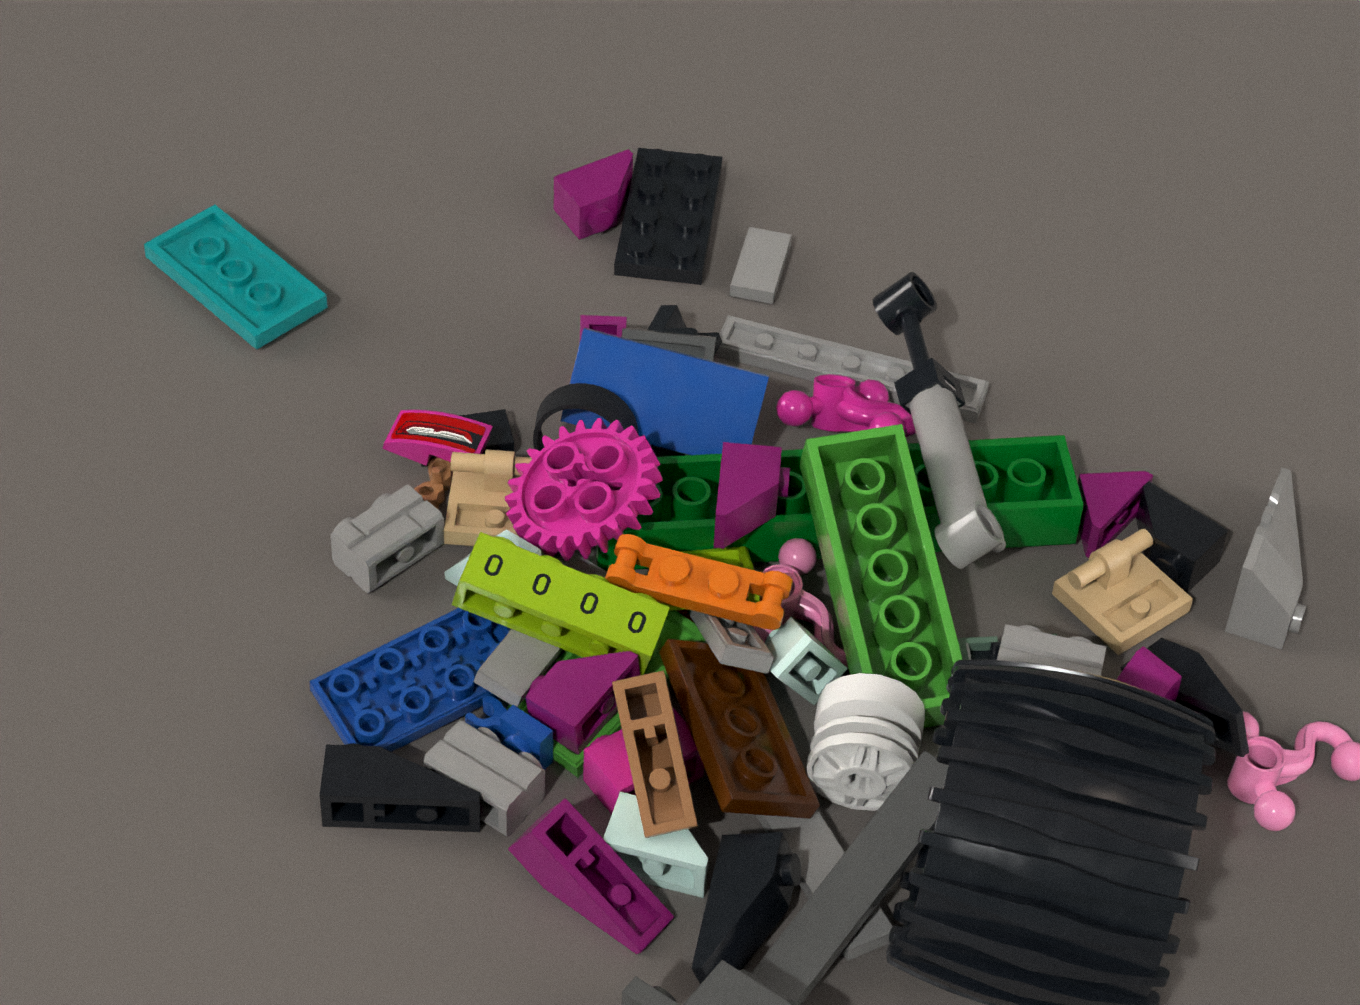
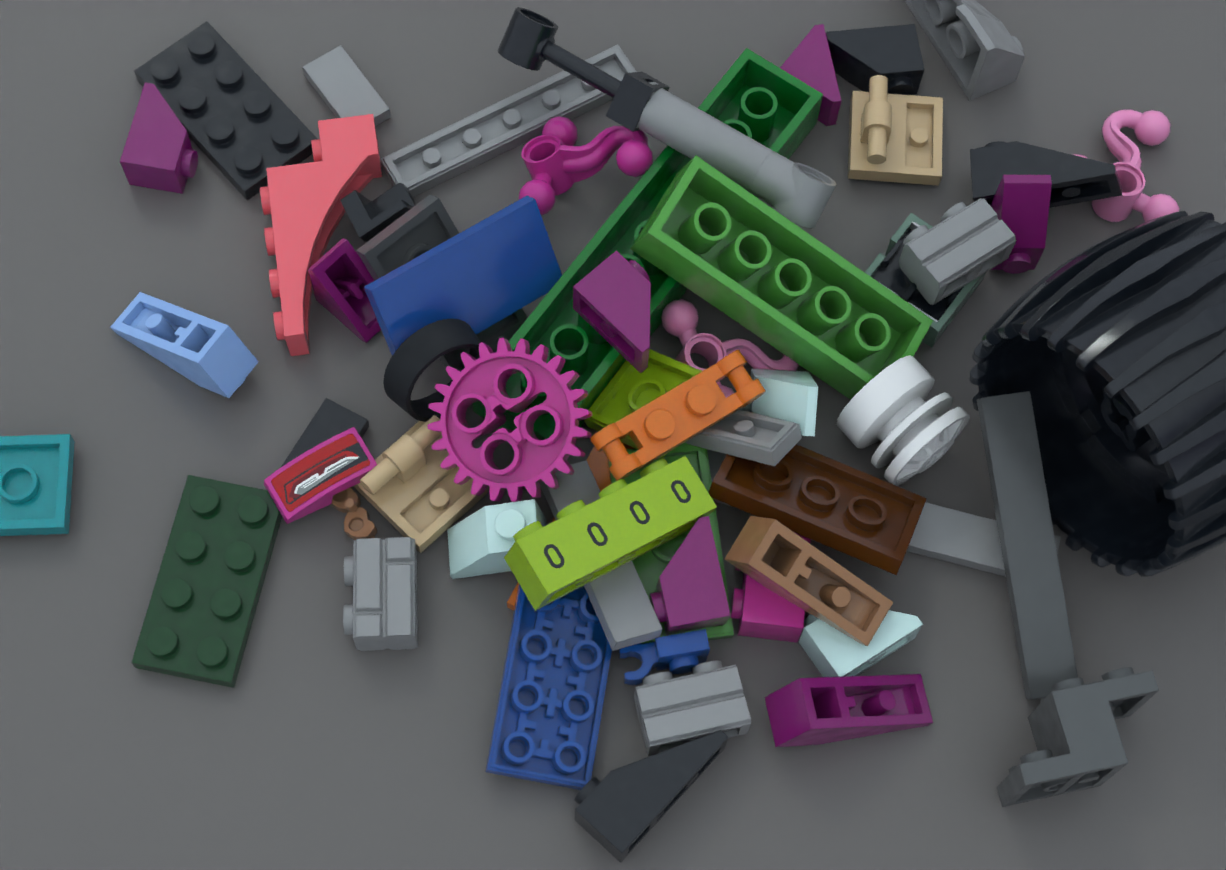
camera: 50 degrees left, 20 degrees up
black slope [691,832,802,984] -> none
none -> light blue slope [110,292,259,398]
none -> dark green plate [131,475,282,688]
none -> coral arch [260,114,382,356]

